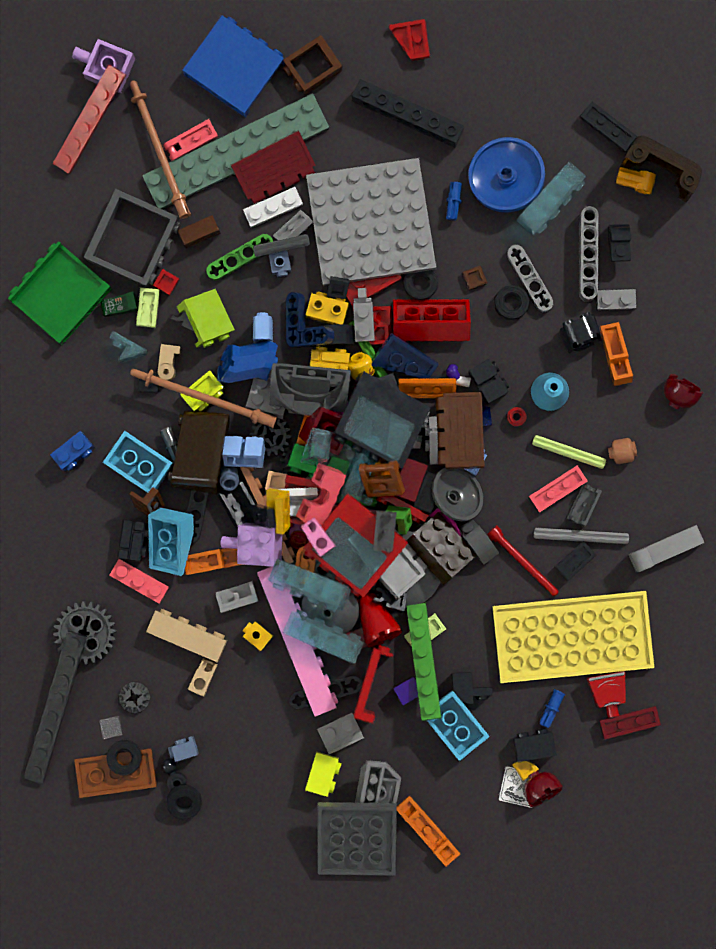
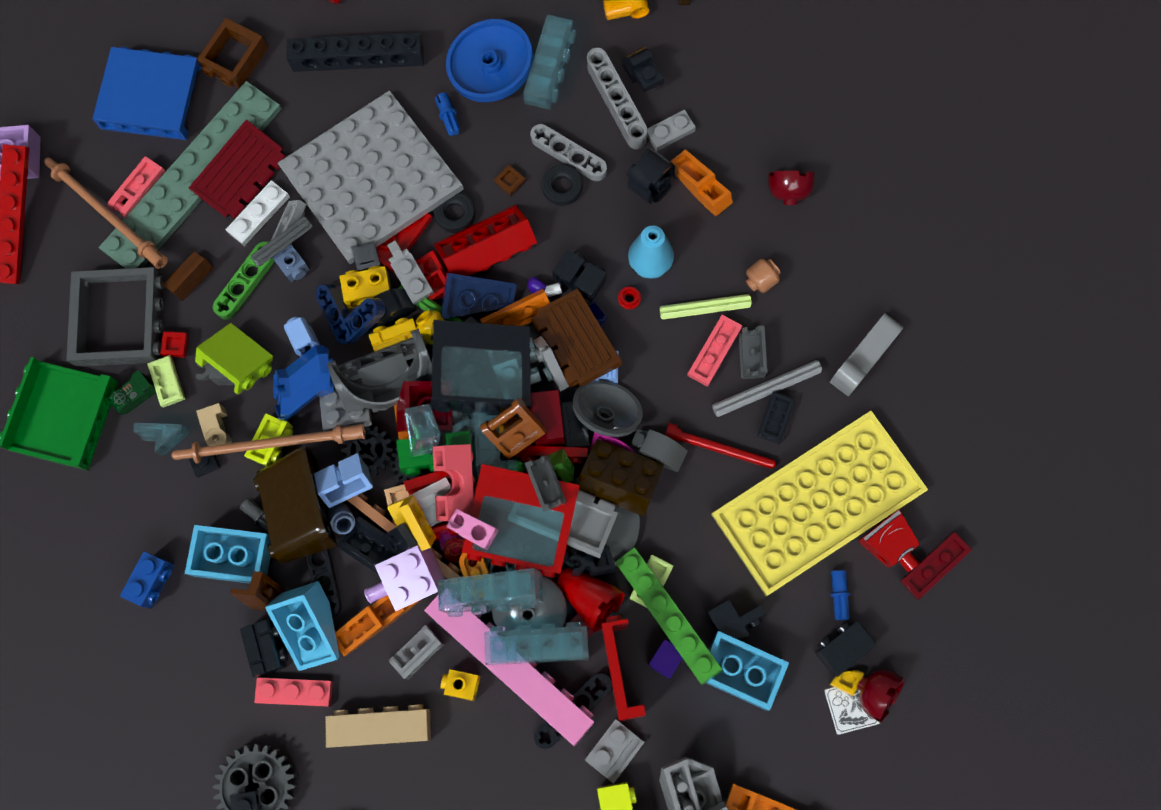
camera: 25 degrees left, 10 degrees down
tan leg [188,658,218,697] -> none

